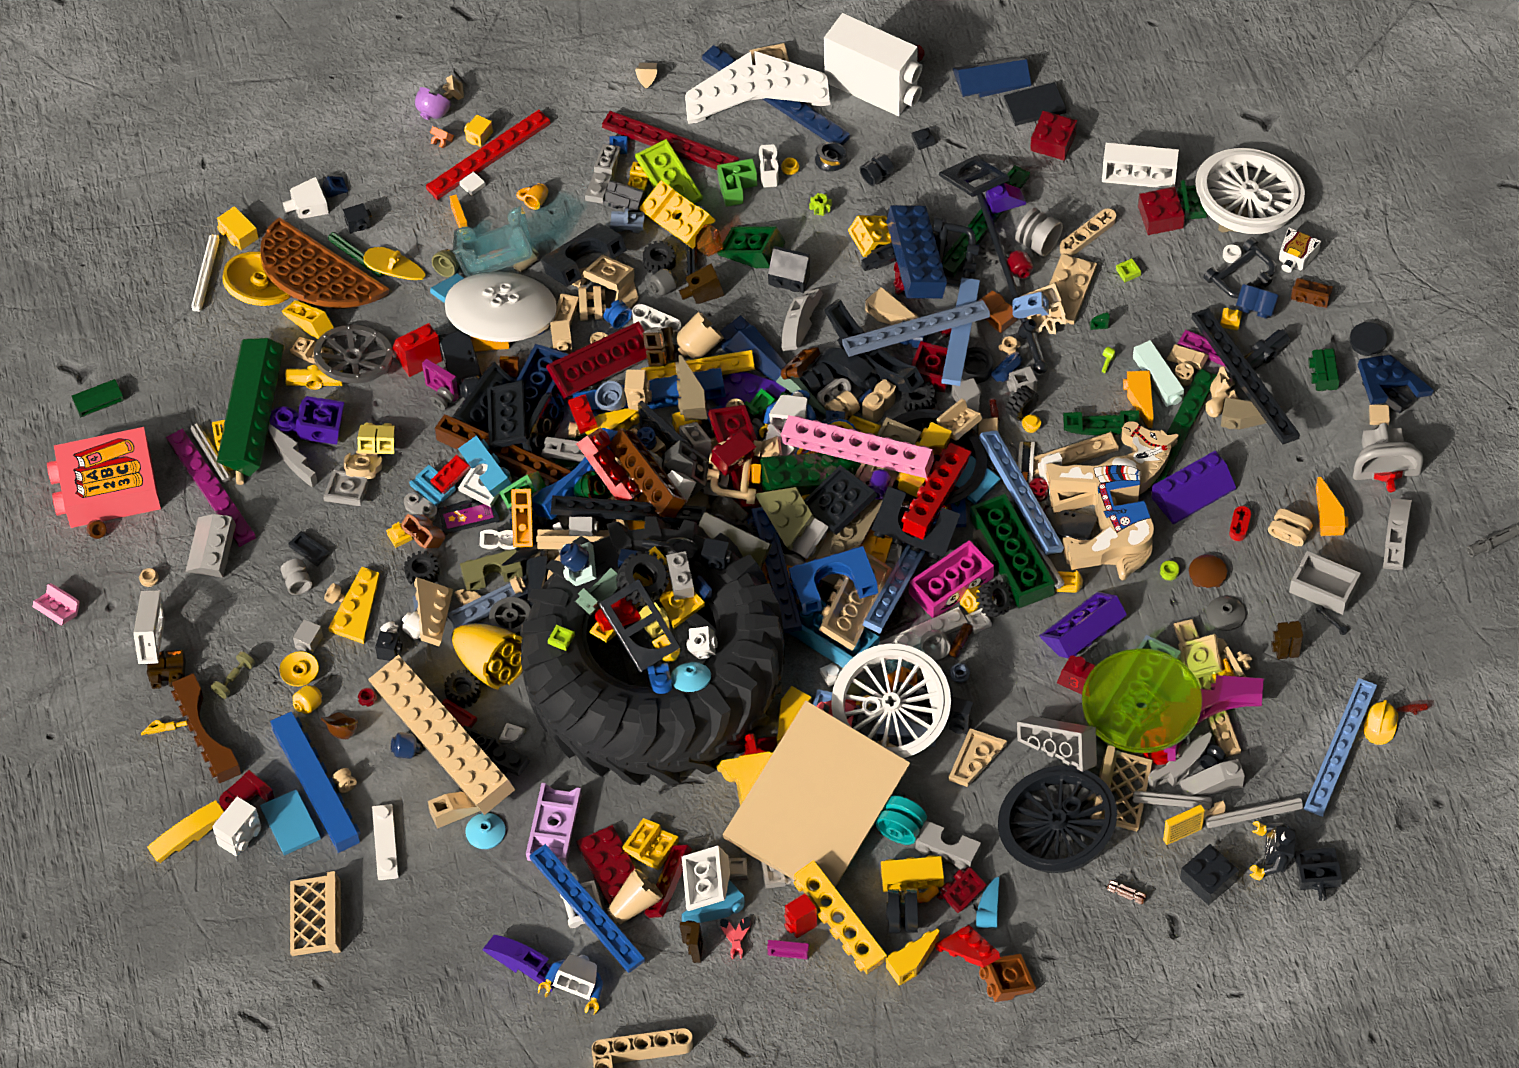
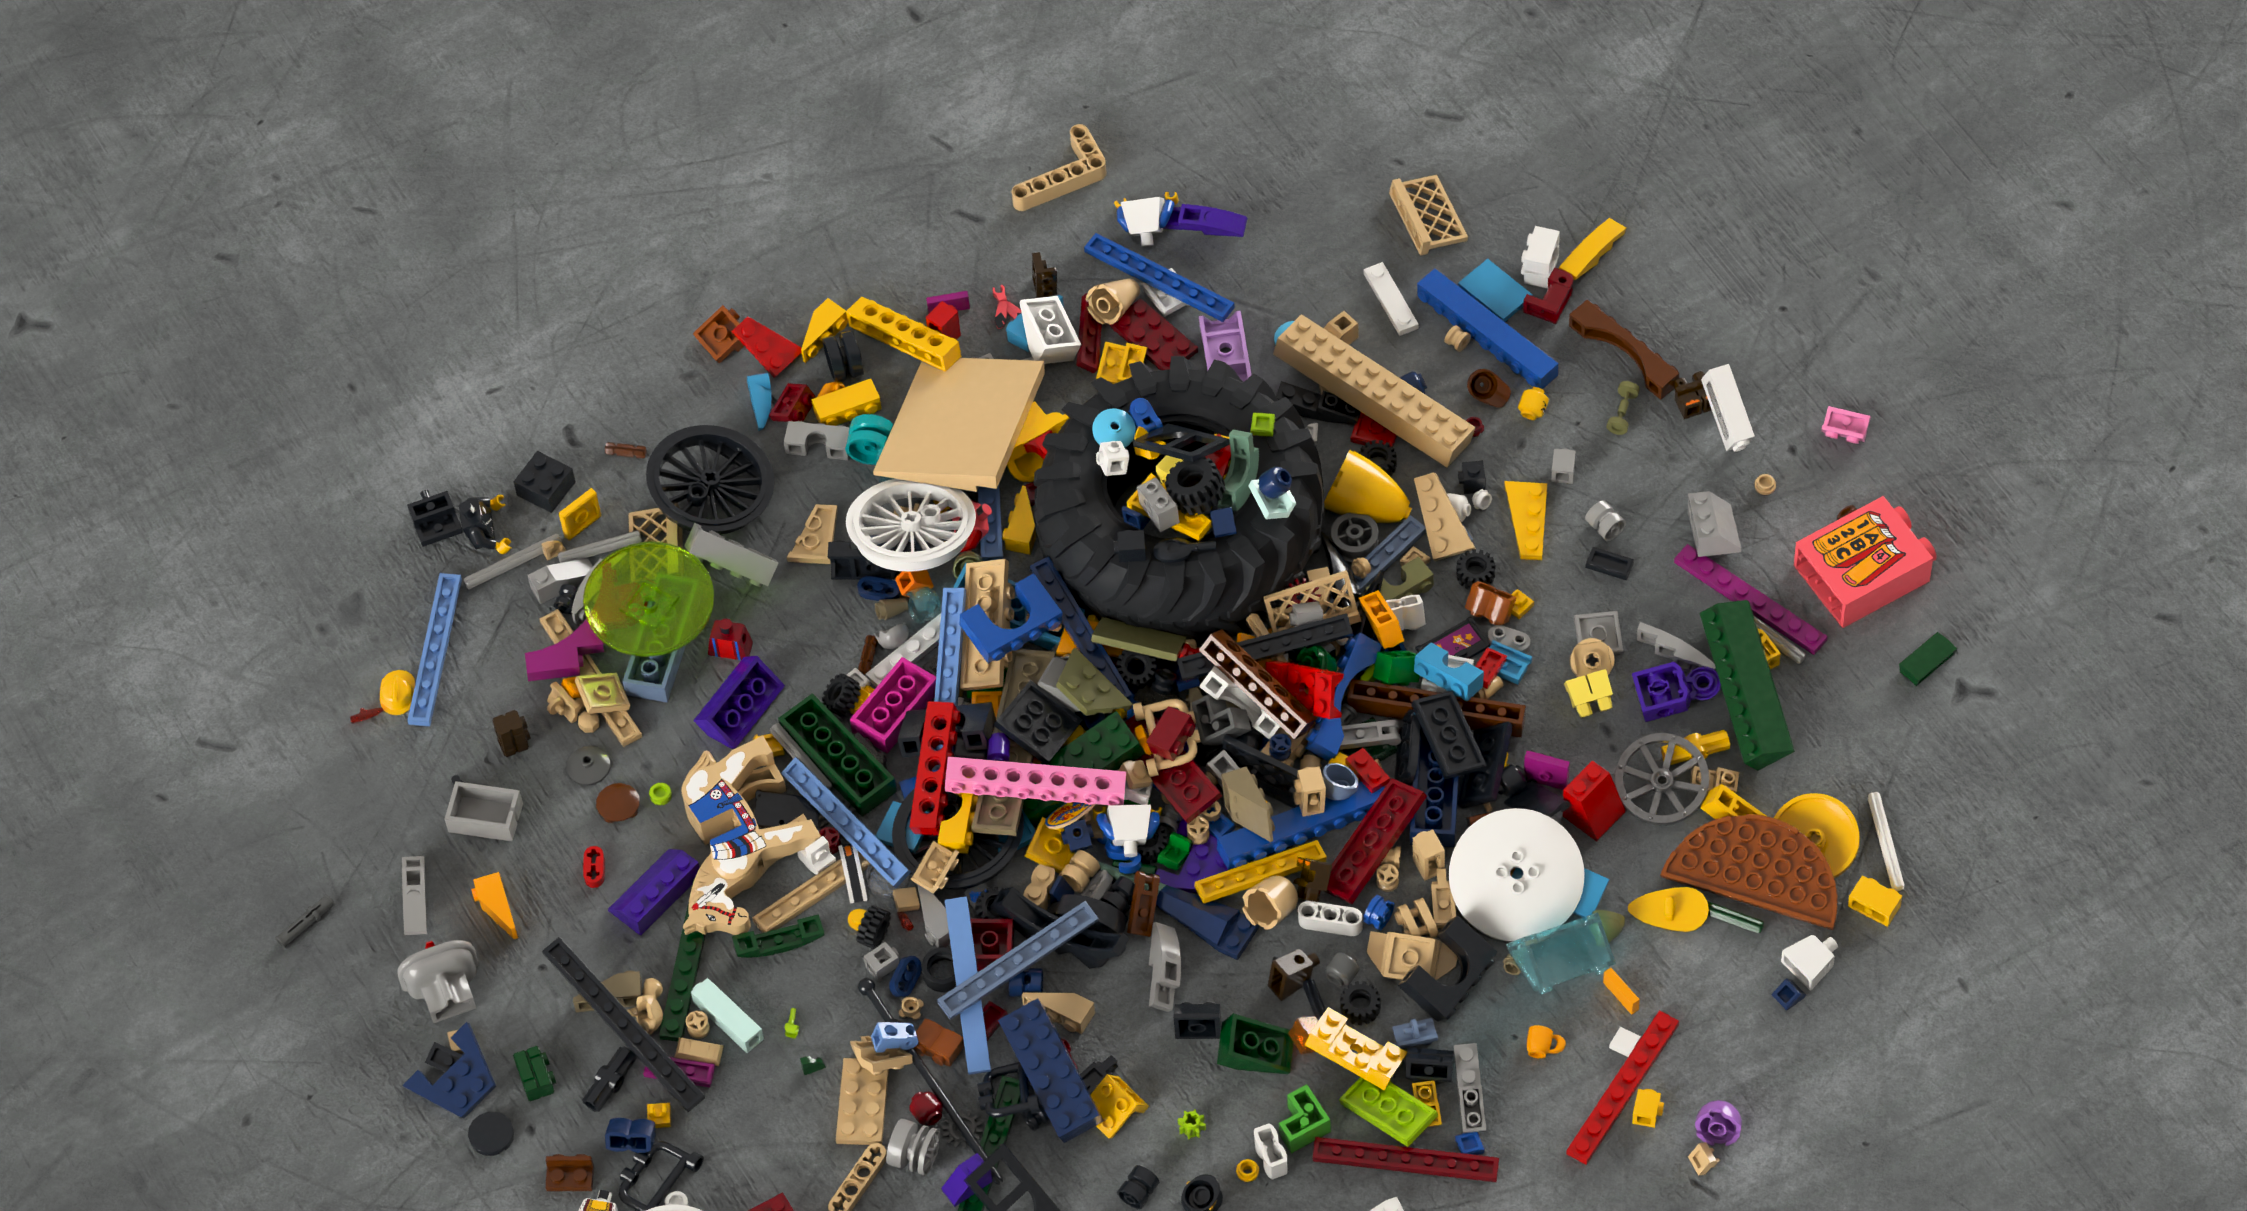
camera: 165 degrees right, 0 degrees up
yellow hand [141,720,187,736] -> none
yellow dish [279,652,319,686] -> none
tan tile [324,583,345,604] -> none
black brick [343,203,372,234] -> none
tile [430,126,454,148] -> none
sand blue plate [950,663,970,682] -> none
lime tile [1116,258,1141,283] -> none
light orange slope [1123,371,1153,428] -> none
tan brick [1268,509,1313,546] -> none

